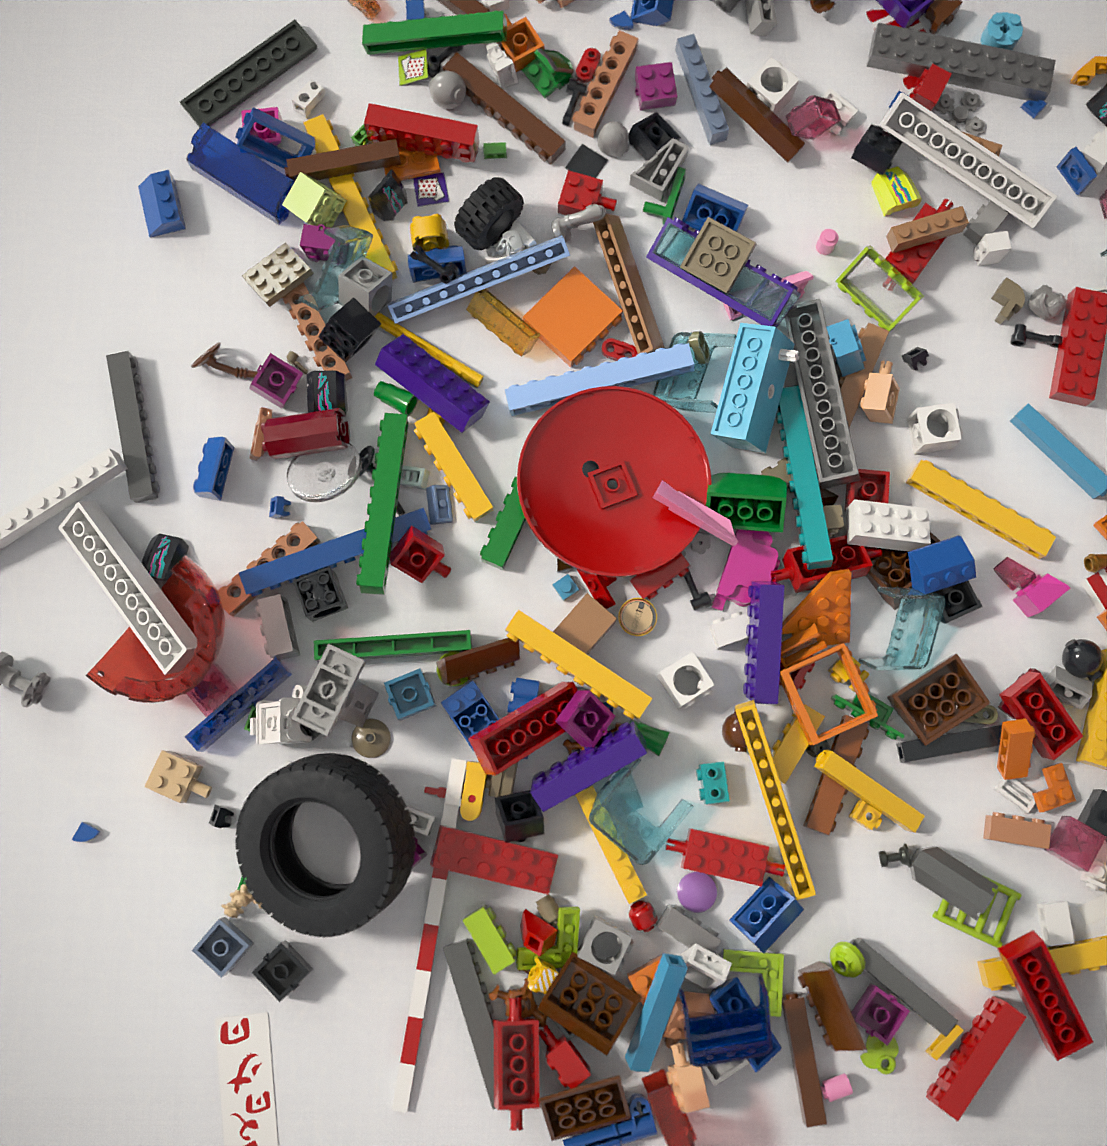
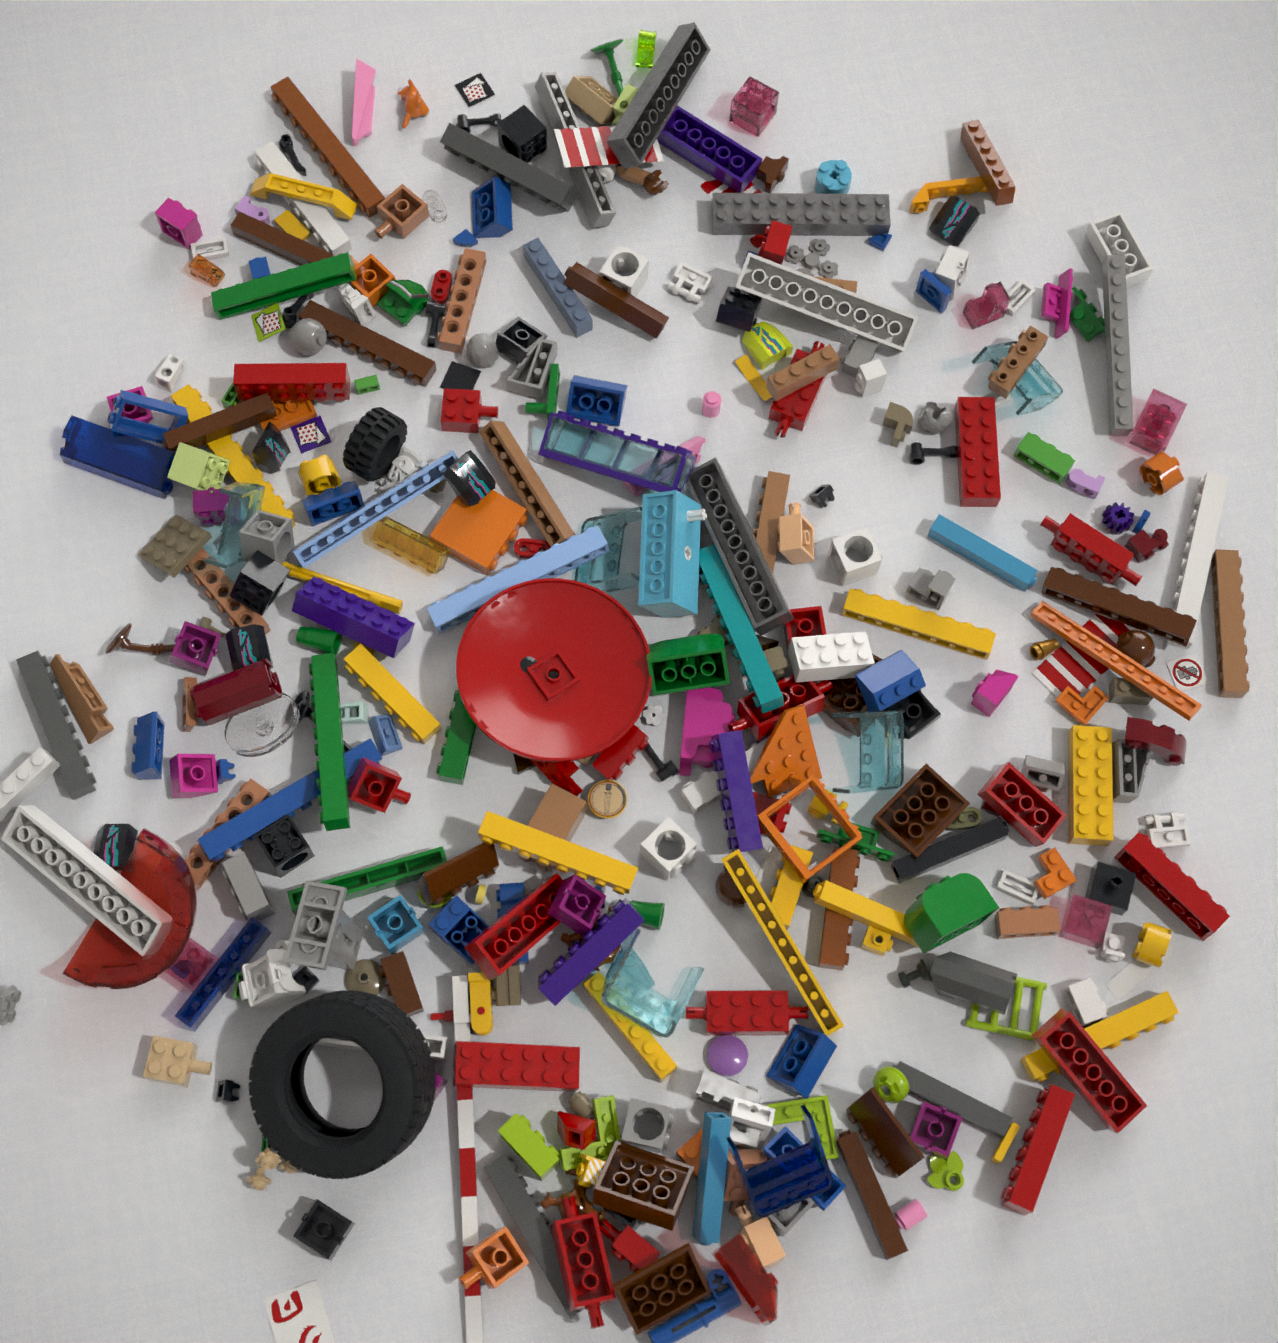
camera: 15 degrees left, 10 degrees down
blue tile [72,822,101,842] -> none
blue slope [138,170,186,238] -> none
pearl dark grey plate [180,19,318,131] -> none
sand blue brick [191,917,254,978] -> none
black brick [410,245,459,284] -> none
black brick [495,790,544,843] -> none
light grey piece [552,204,606,242] -> none
dark azure plate [552,574,579,601] -> none
red head [628,900,658,932] -> none
magenta brick [634,62,678,110] -> none
bright pink wedge [653,480,738,546] -> none
dark tan plate [680,217,757,294] -> none
olive plate [689,331,710,364] -> none
teal brick [696,762,730,804] -> none
orange window [780,623,827,668] -> none
clear pink brick [786,95,841,140] -> none
dark azure brick [826,319,866,376] -> none
clear window [836,245,925,332] -> none
clear pink slope [993,557,1037,591] -> none
orange brick [997,719,1035,780] -> none
black brick [1062,639,1104,681] -> none
none -> medium nougat wedge [50,654,114,744]
none -> dark pink slope [169,754,218,798]
none -> reddish brown brick [378,951,424,1017]
none -> black slope [444,450,496,506]
none -> orange brick [458,1226,529,1289]
none -> light yellow tile [474,884,487,905]
none -> yellow sticker [735,354,772,401]
none -> green brick [904,873,999,954]
none -> light grey brick [906,567,956,610]

